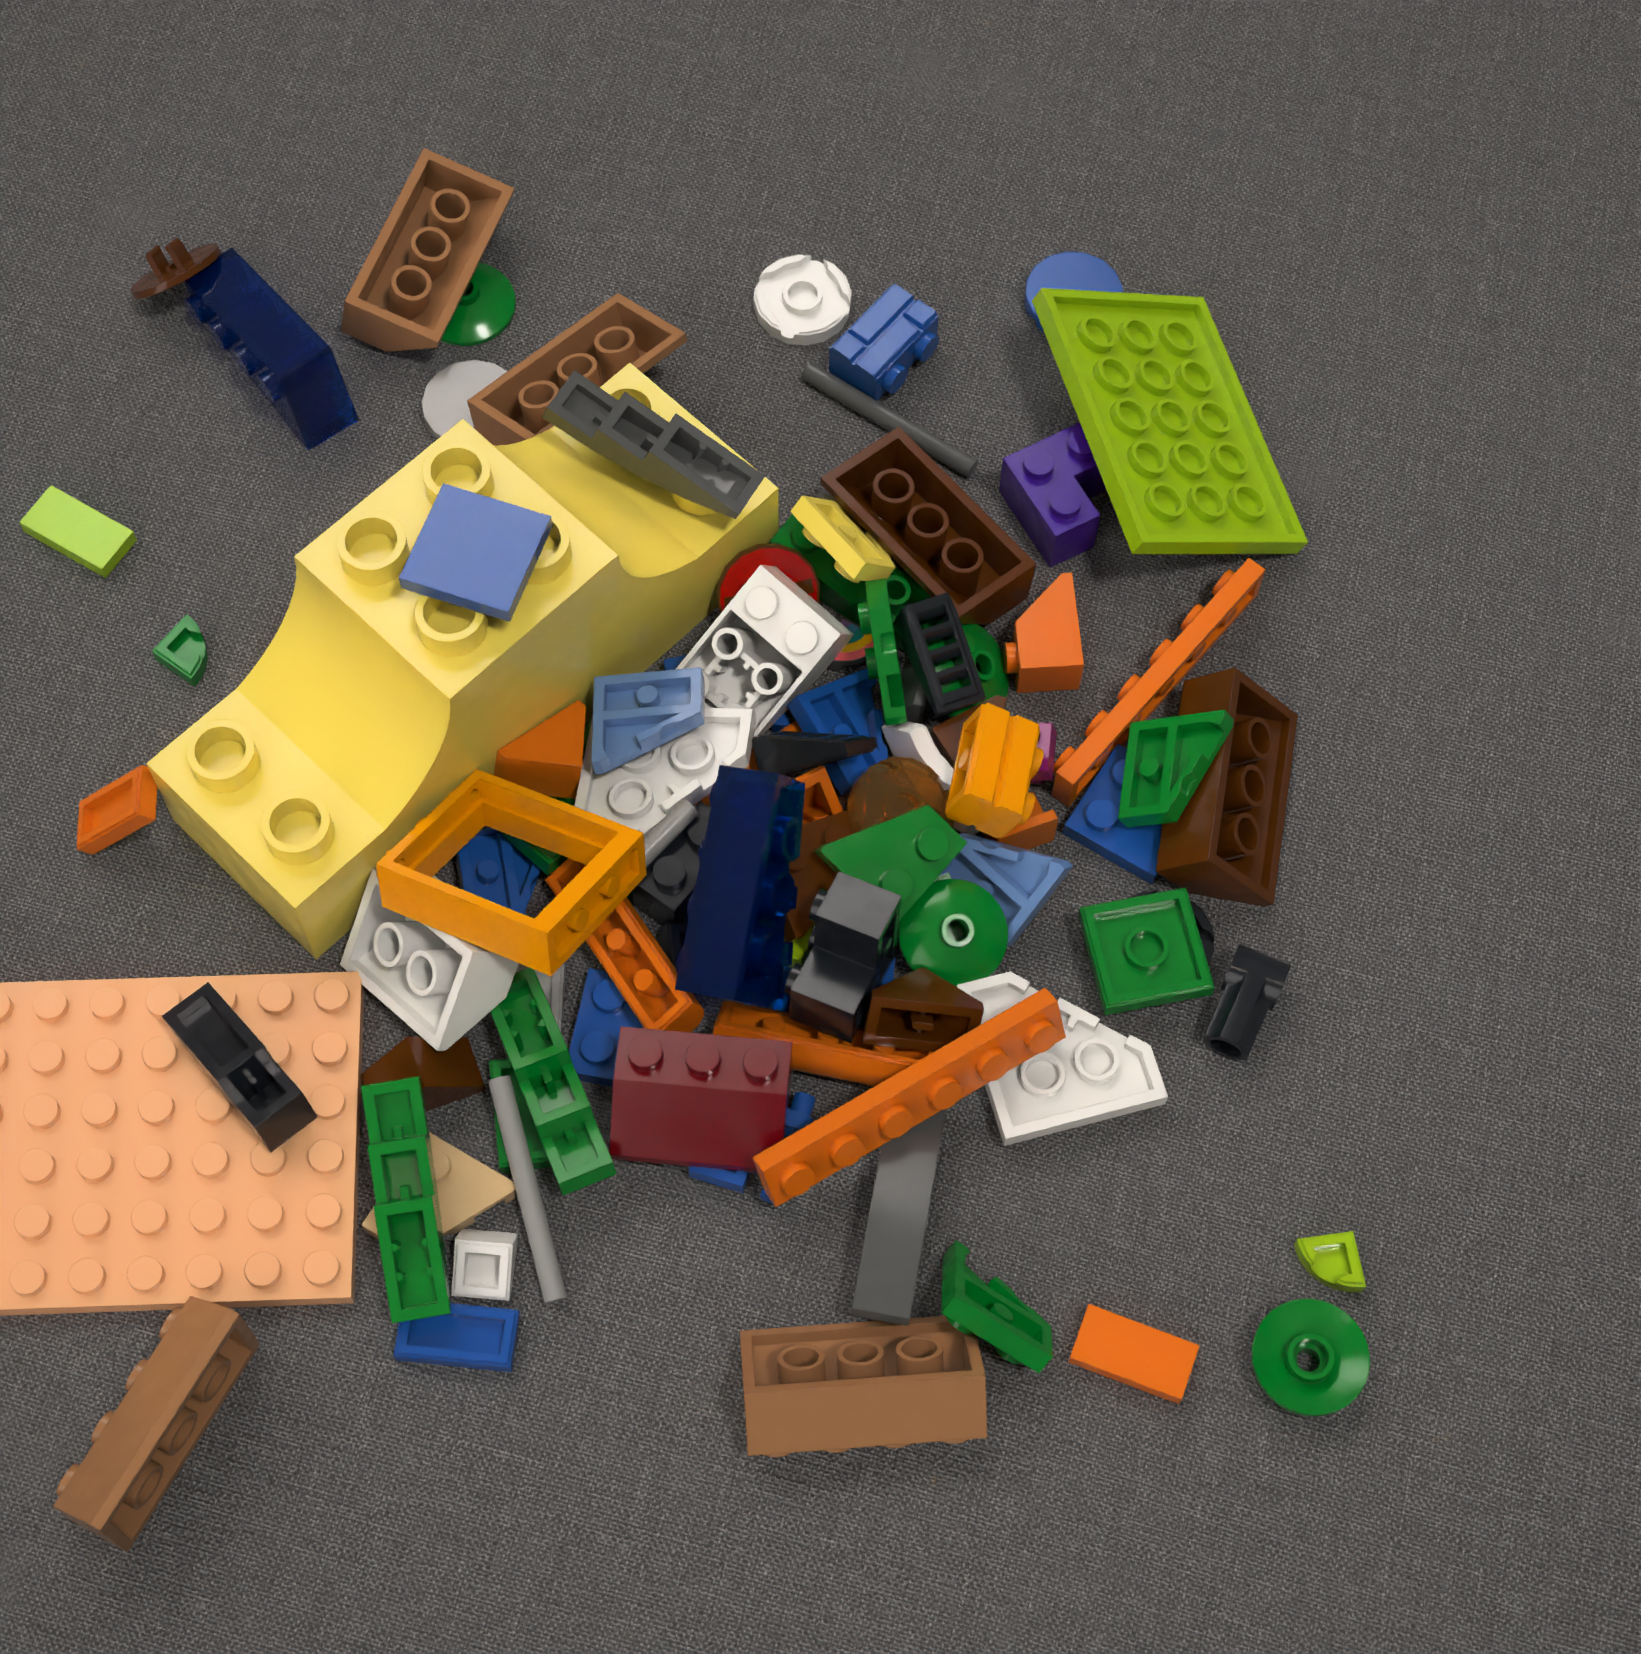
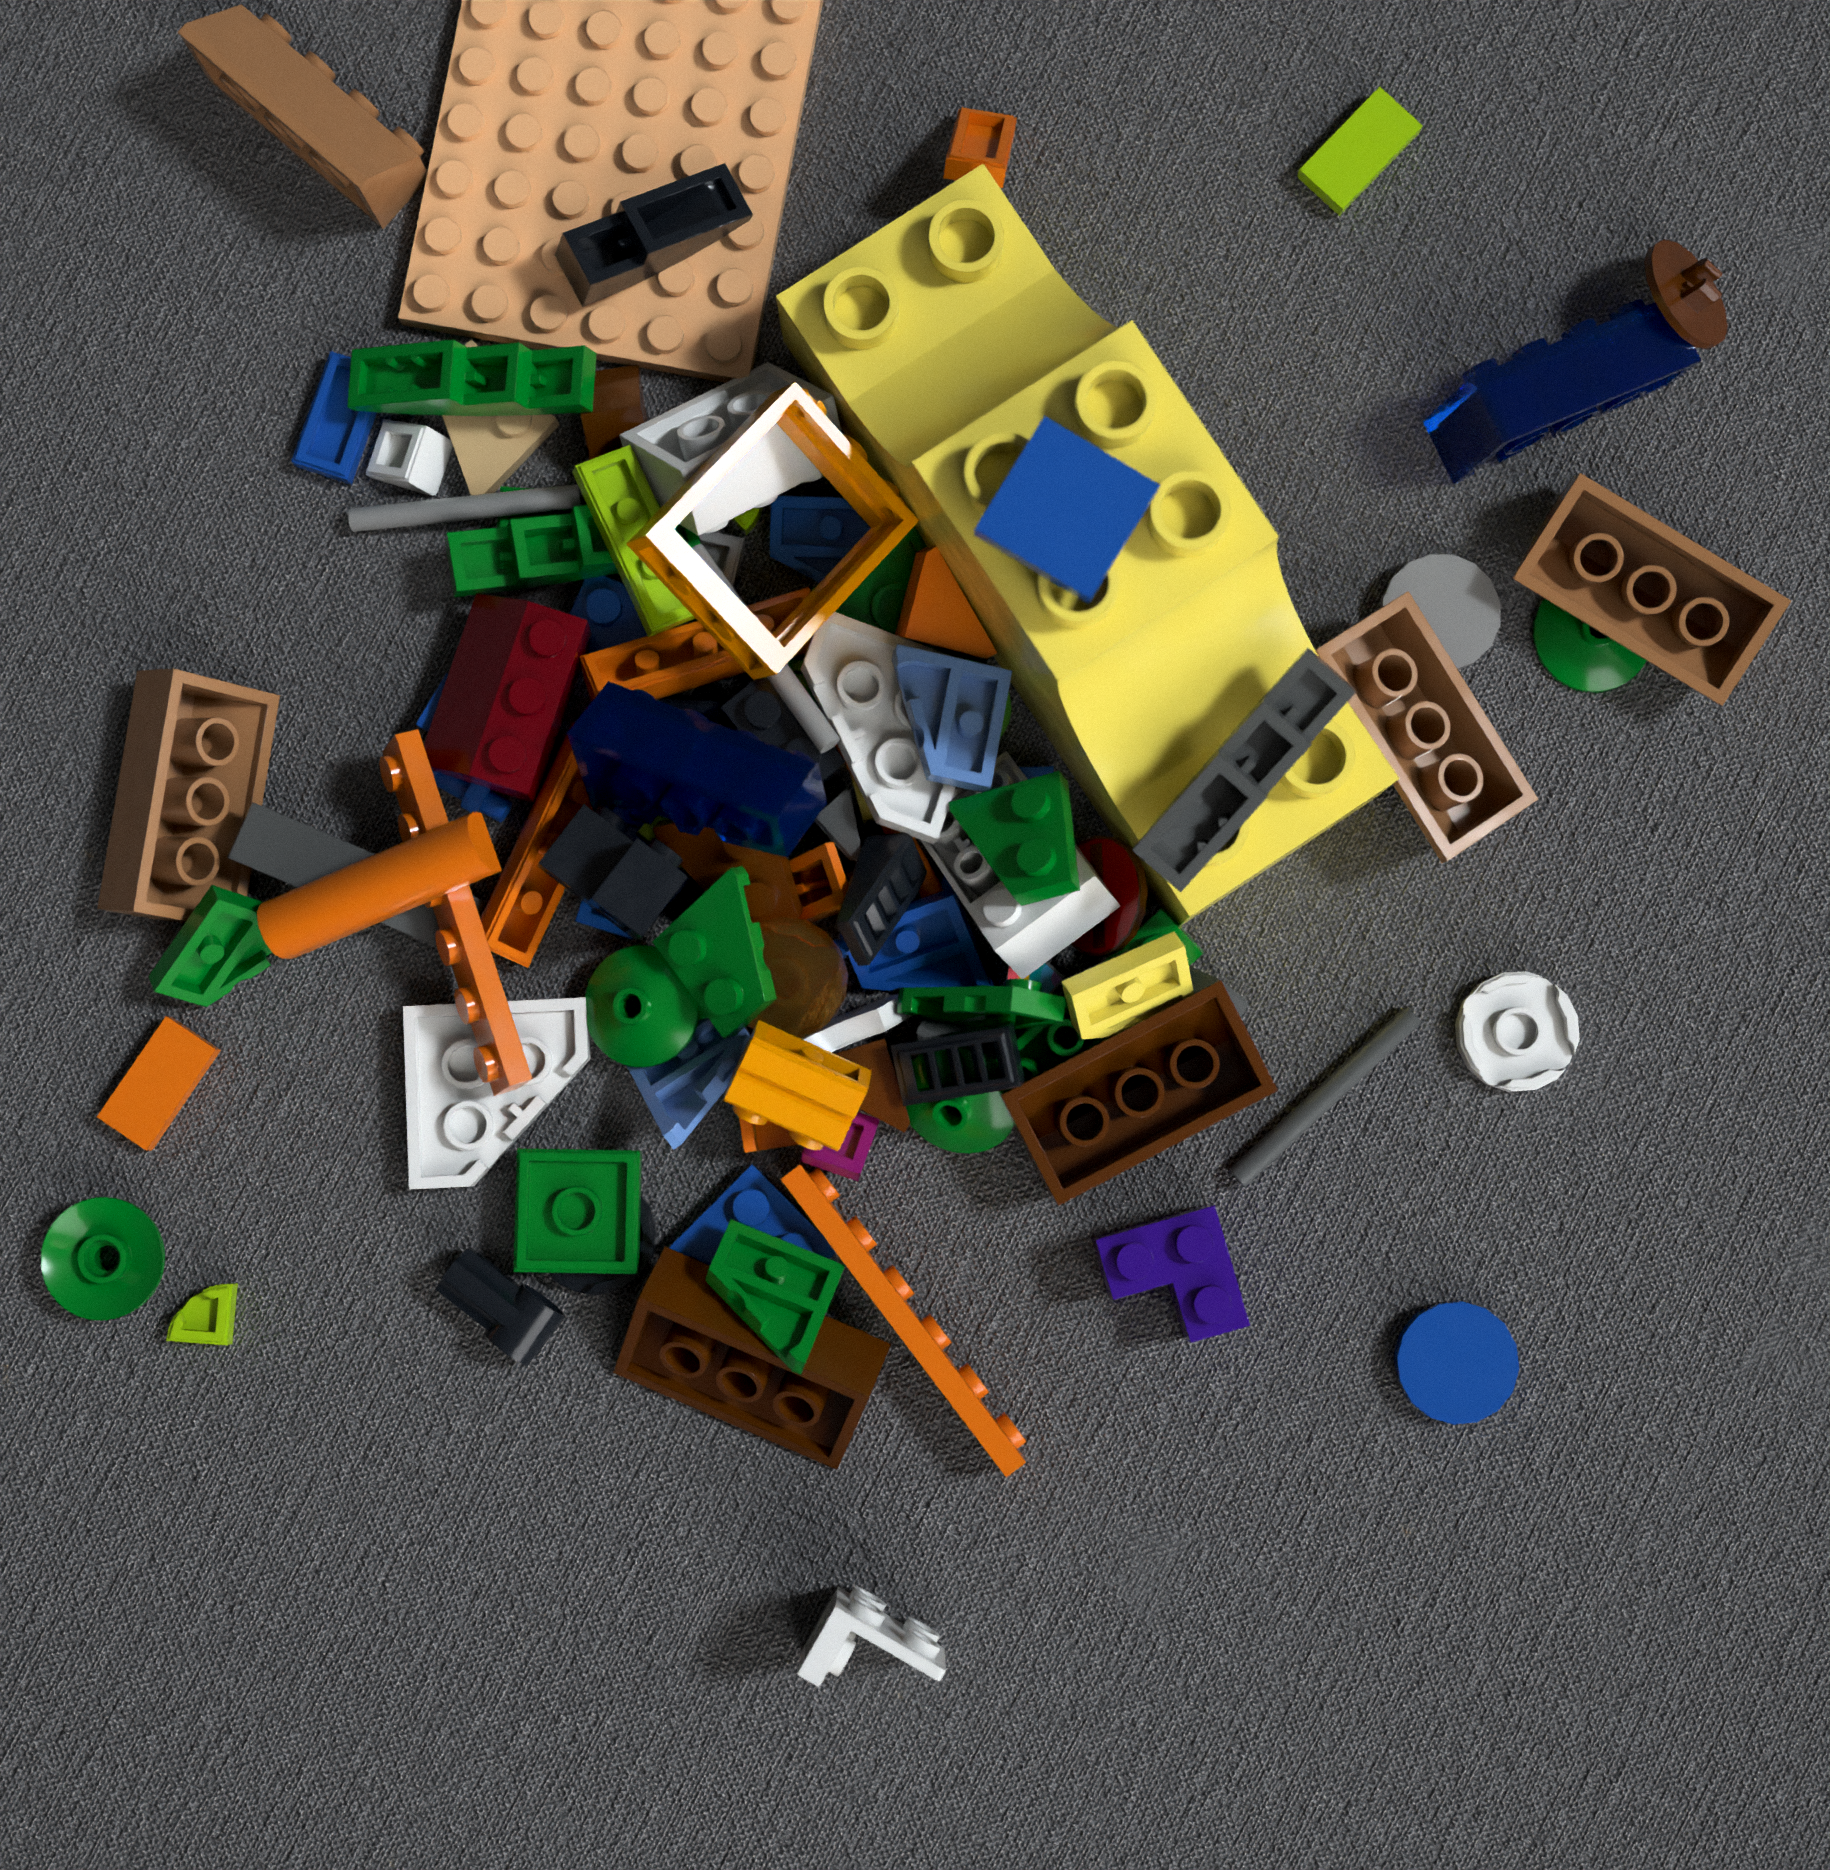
camera: 105 degrees right, 20 degrees up
green tile [152,614,208,687] -> none
blue brick [829,284,939,401] -> none
reddish brown slope [862,967,984,1052] -> none
orange slope [1003,572,1084,693] -> none
lime plate [1032,288,1308,554] -> none
none -> orange brick [257,812,502,959]
none -> lime tile [572,445,695,637]
none -> white bracket [797,1586,946,1687]
none -> green wing [949,771,1080,906]

